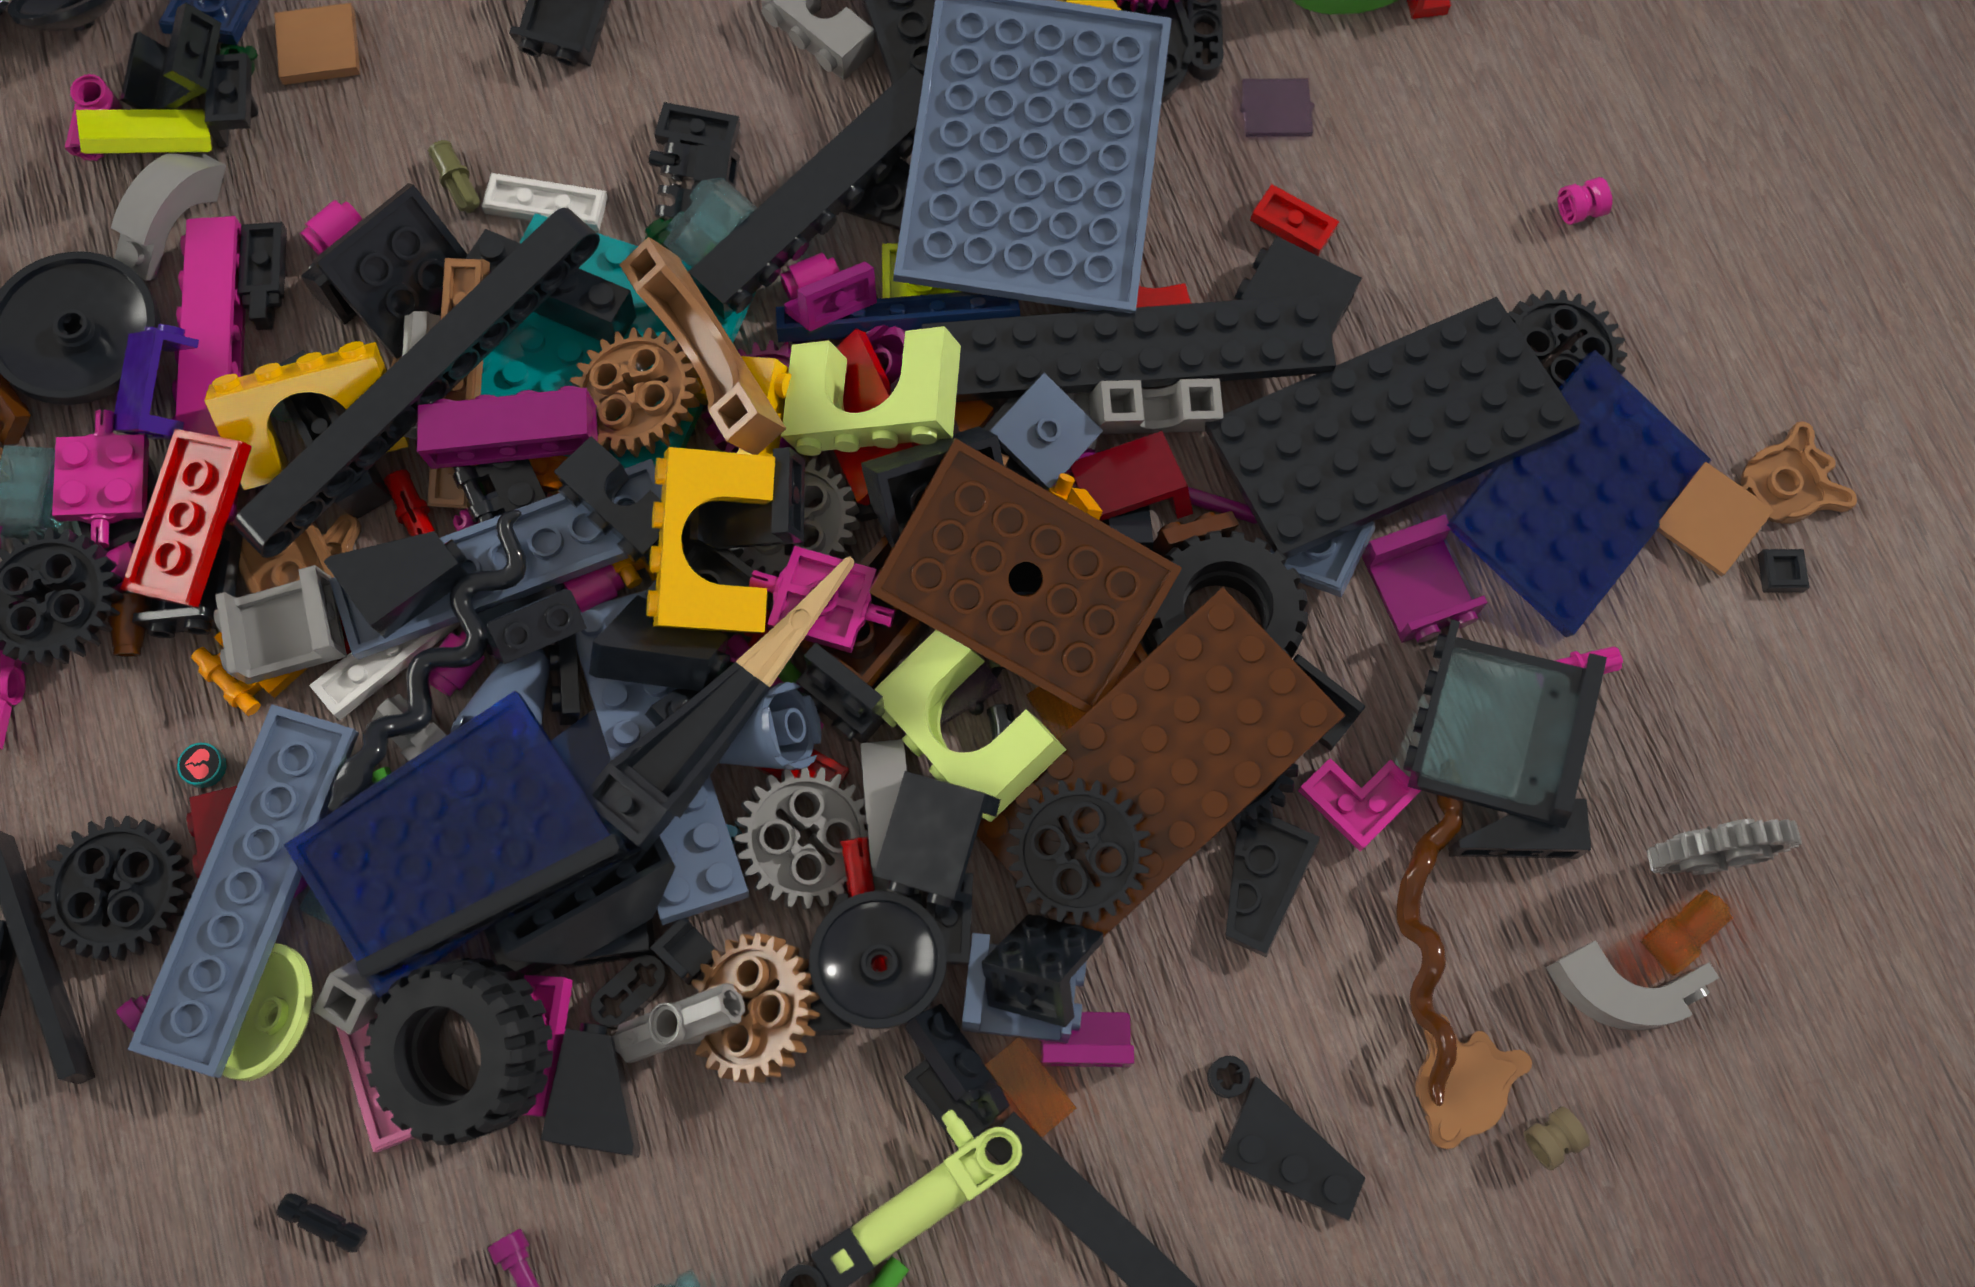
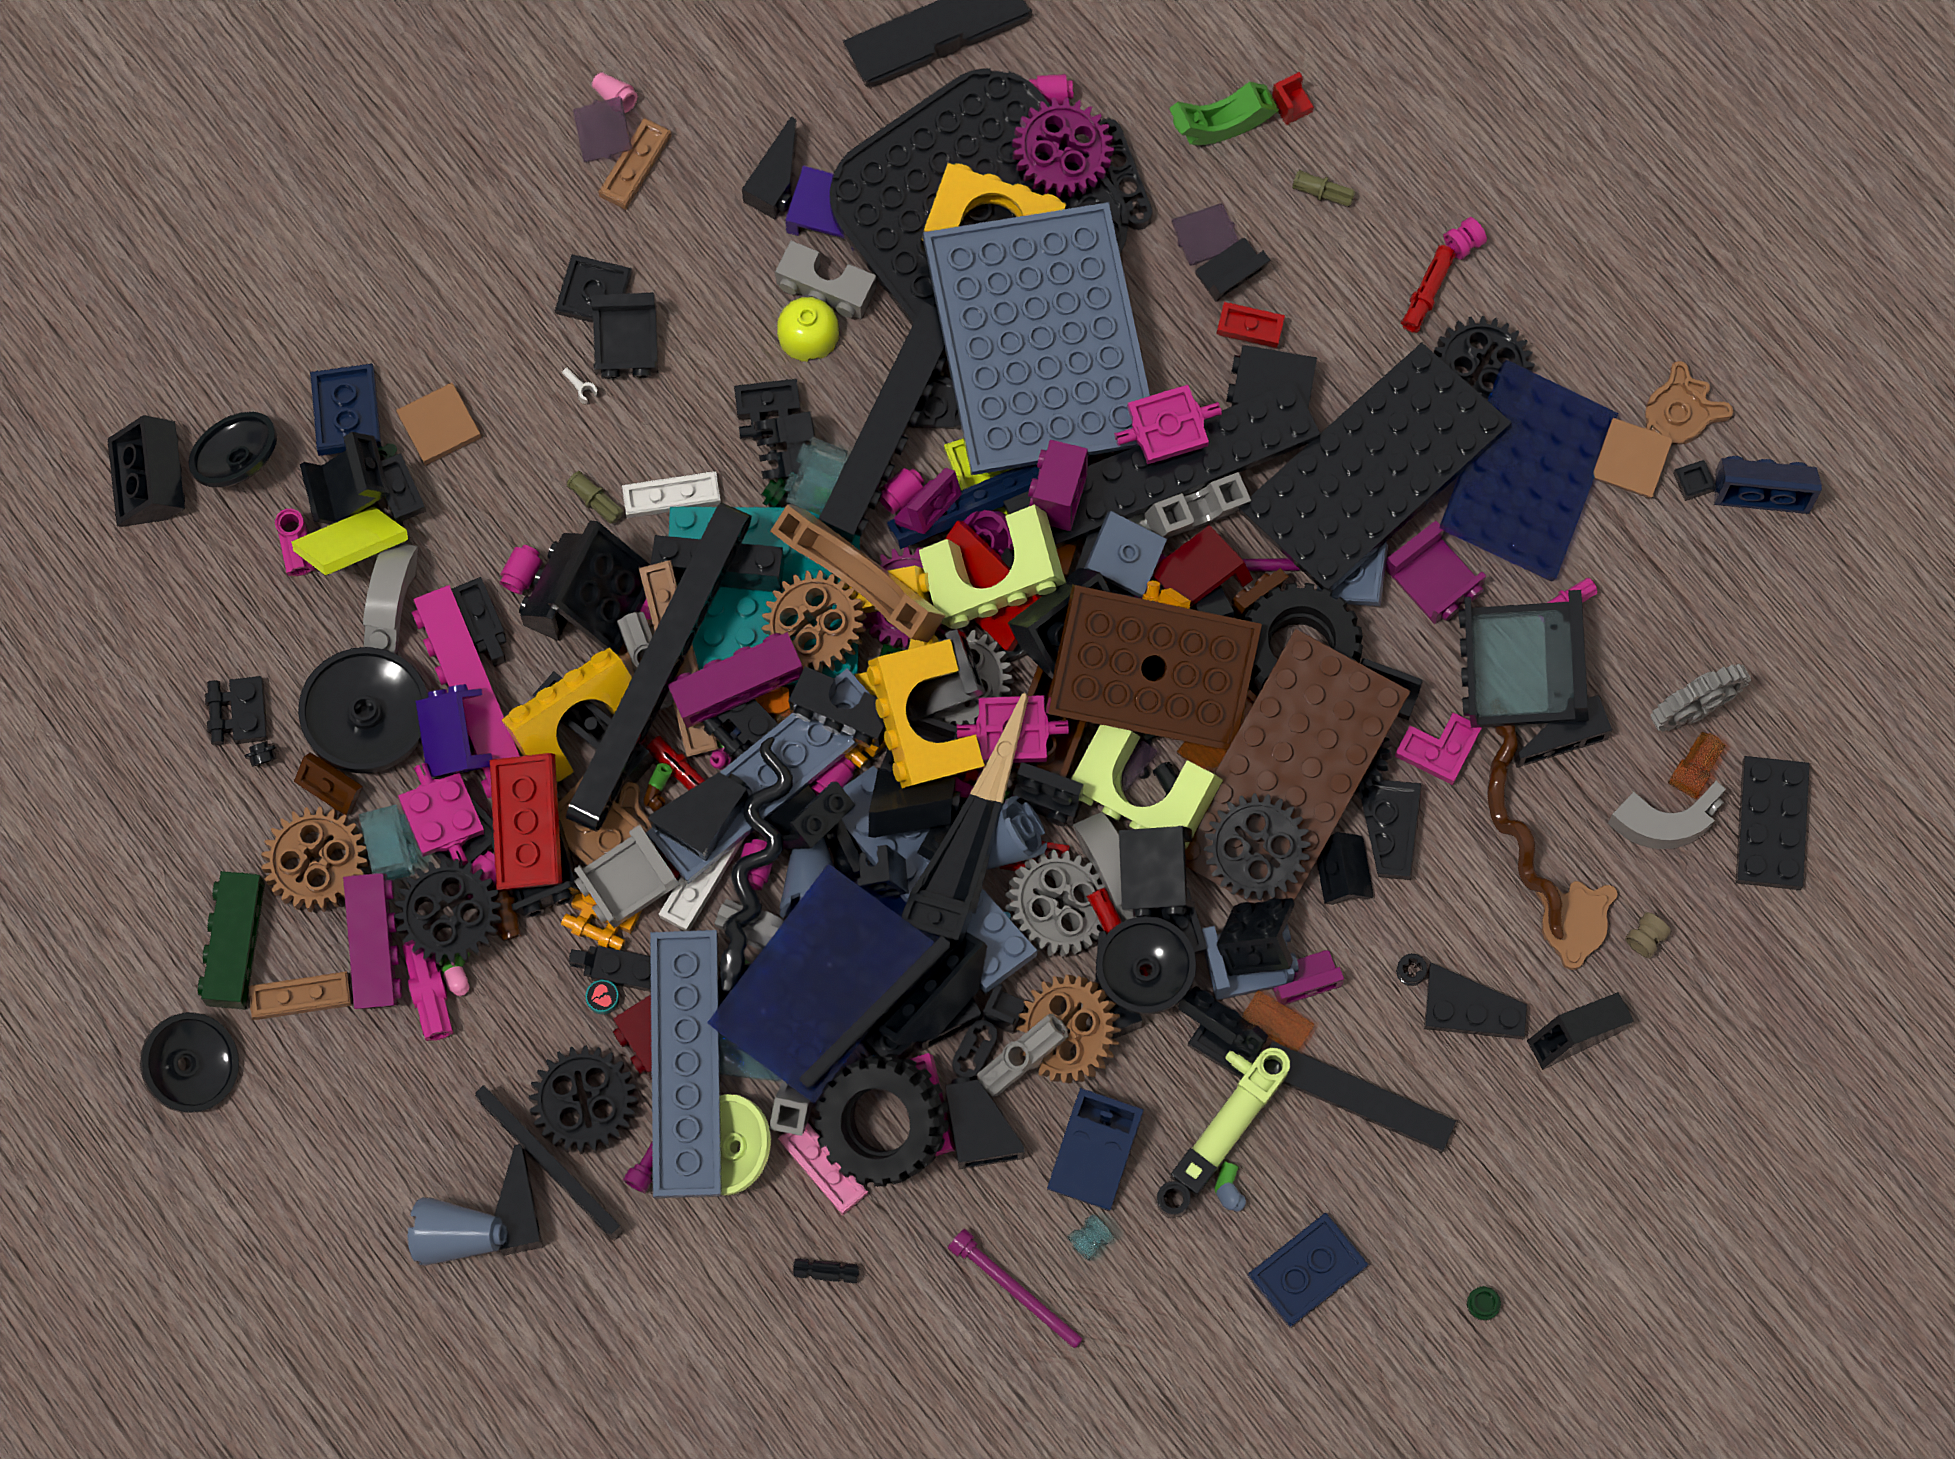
camera: 15 degrees left, 0 degrees up
none -> bright pink arm [442,952,470,996]
none -> white hand [562,368,597,404]
none -> black hinge [568,946,651,992]
none -> arm [643,763,672,812]
none -> neon yellow cylinder [777,297,839,361]
none -> black hinge [857,845,909,899]
none -> magenta brick [1028,439,1088,531]
none -> dark blue slope [1047,1088,1144,1211]
none -> dark pink plate [1114,385,1222,465]
none -> black panel [1195,238,1271,302]
none -> olive axle [1292,170,1355,206]
none -> black panel [1317,832,1374,905]
none -> red pin [1400,245,1456,333]
none -> black slope [1527,992,1634,1070]
none -> dark blue slope [1714,456,1822,514]
none -> black plate [1735,756,1810,890]

